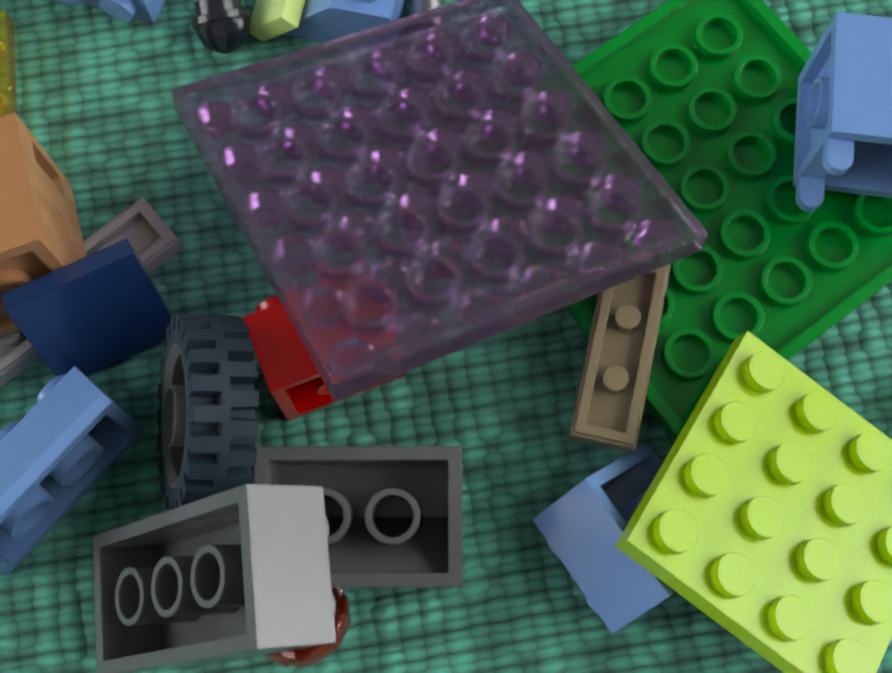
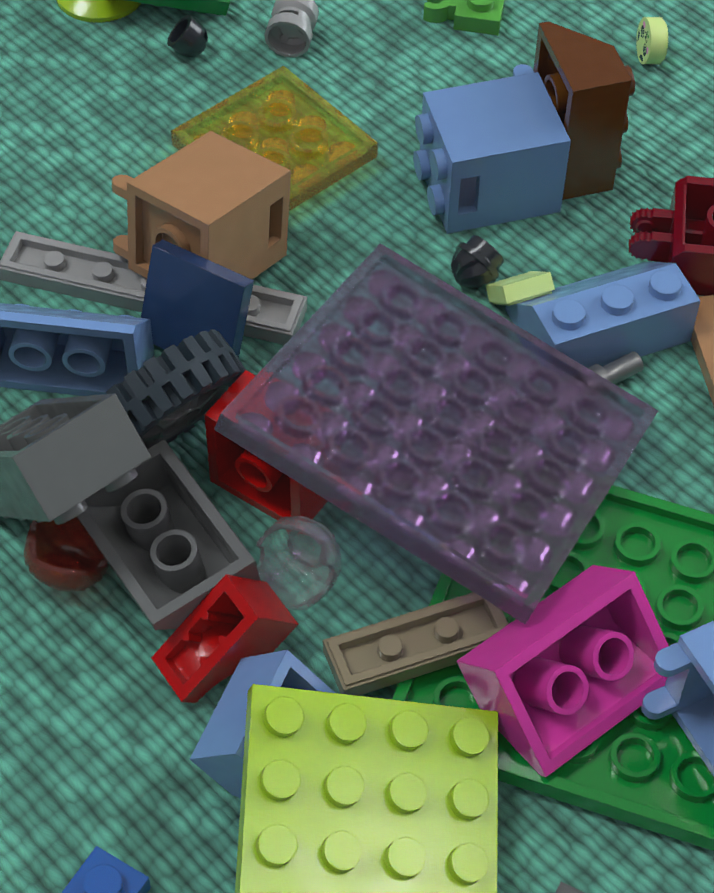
camera: 55 degrees right, 20 degrees down
none -> red arch [151,574,298,703]
none -> clear hair [256,516,341,611]
none -> dark pink slope [456,565,669,777]

